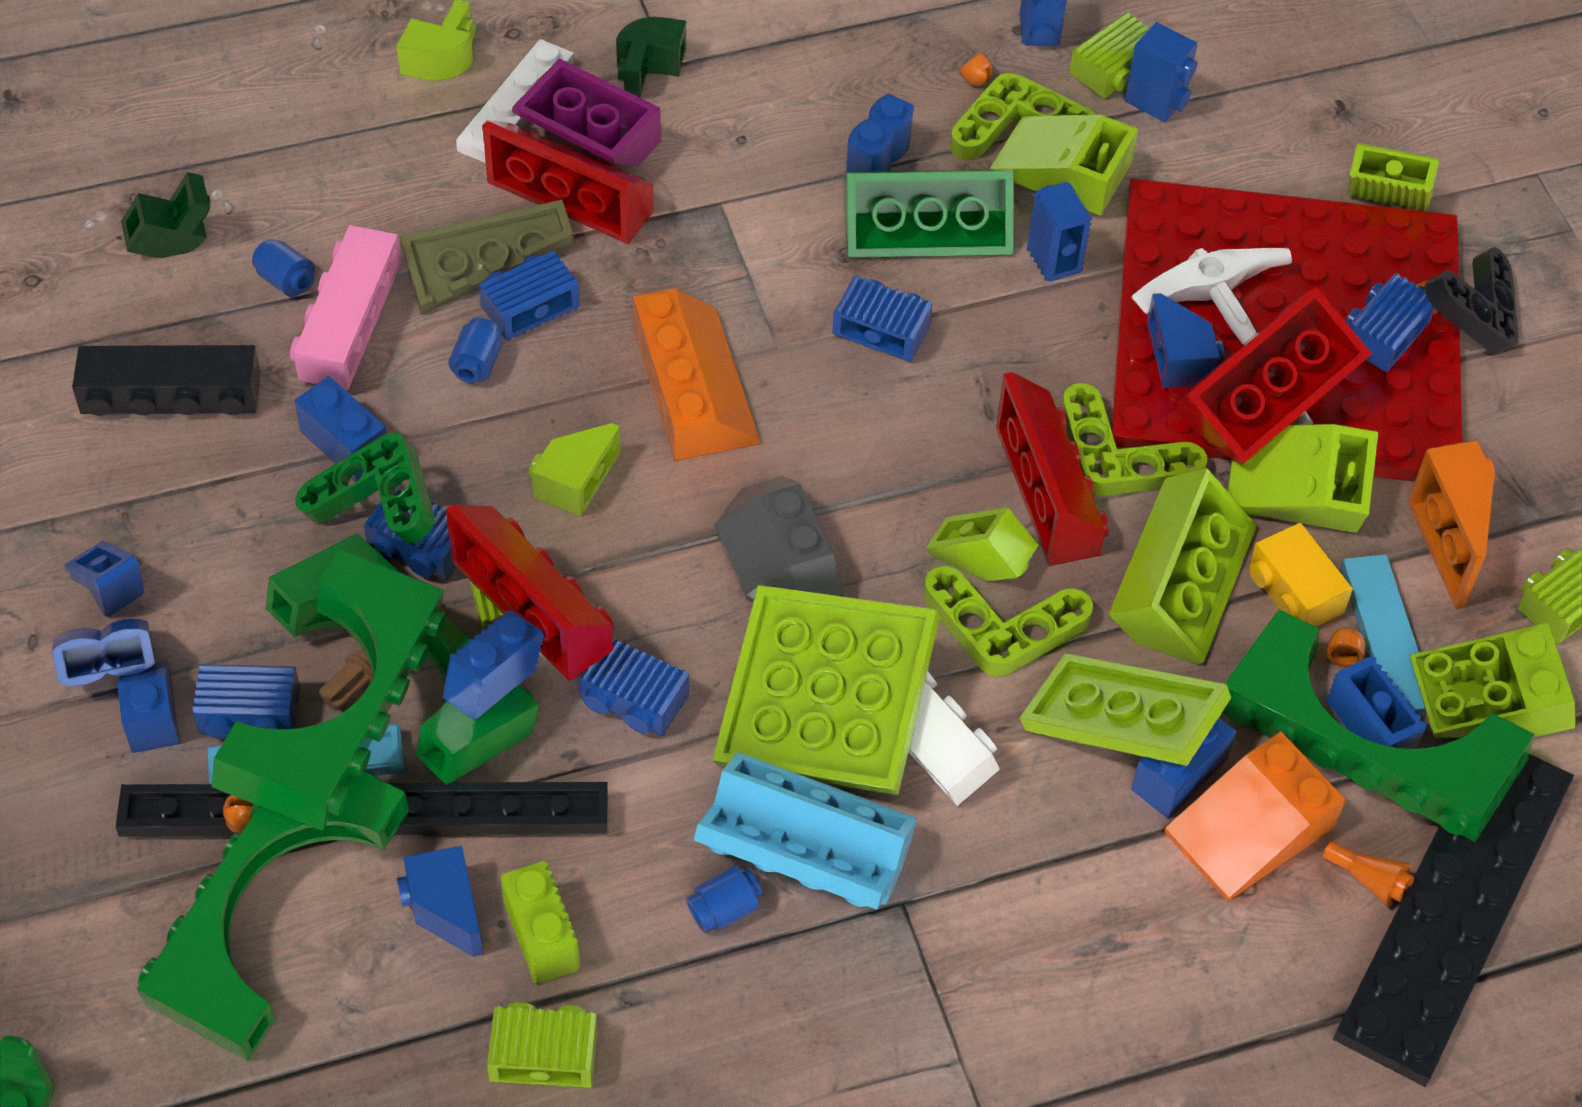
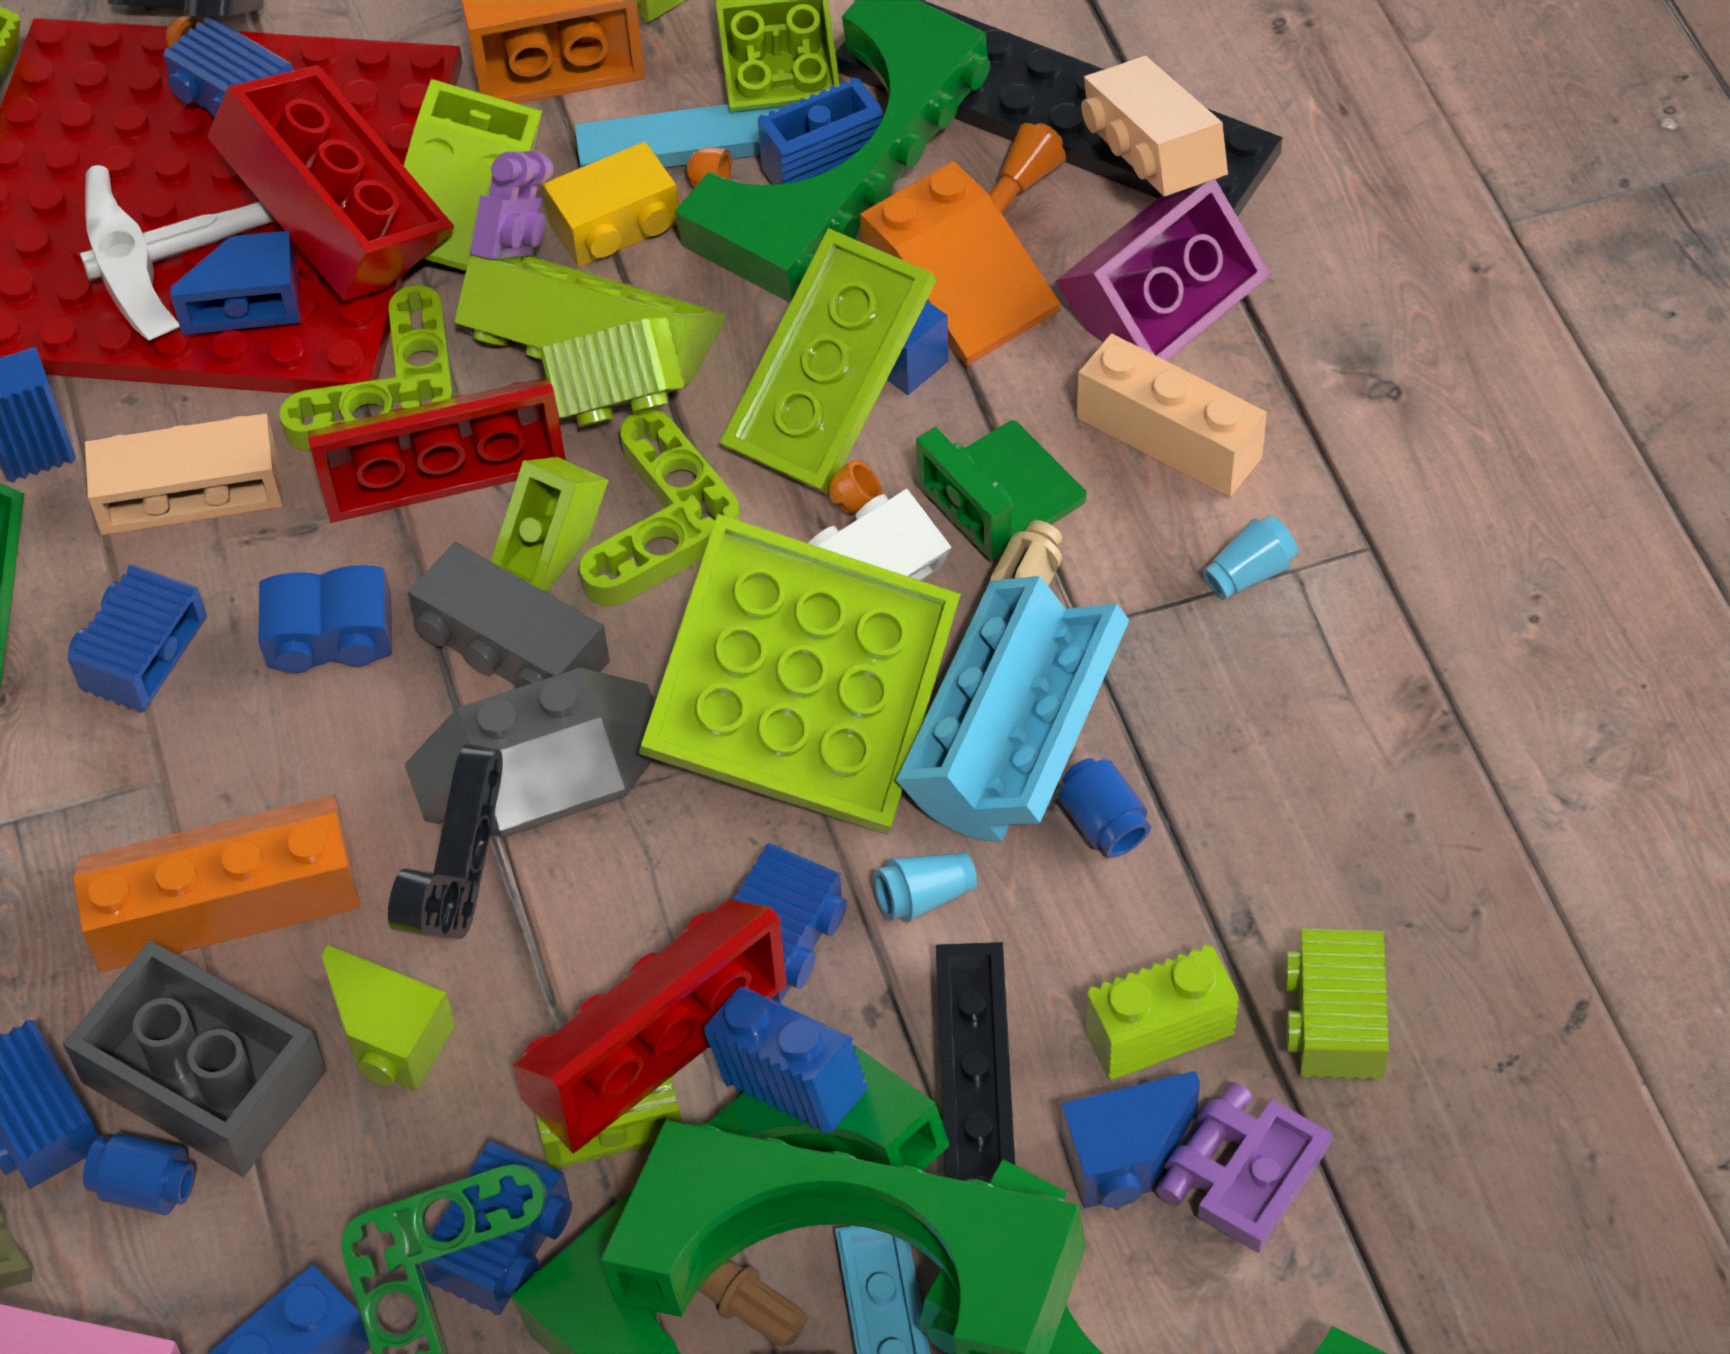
camera: 85 degrees left, 0 degrees up
none -> dark grey brick [63,940,326,1177]
none -> light nougat brick [85,413,283,535]
none -> blue brick [258,565,392,673]
none -> black beam [388,744,503,939]
none -> dark grey brick [408,541,610,688]
none -> medium lavender plate [470,151,554,259]
none -> lime brick [539,317,684,427]
none -> orange hinge [828,460,883,514]
none -> medium azure cone [873,852,977,923]
none -> green bracket [916,420,1087,561]
none -> tan arm [990,520,1062,586]
none -> magenta slope [1056,179,1271,361]
none -> light nougat brick [1077,333,1267,497]
none -> light nougat brick [1081,56,1228,197]
none -> medium lavender plate [1156,1082,1333,1253]
none -> medium azure cone [1203,514,1299,600]

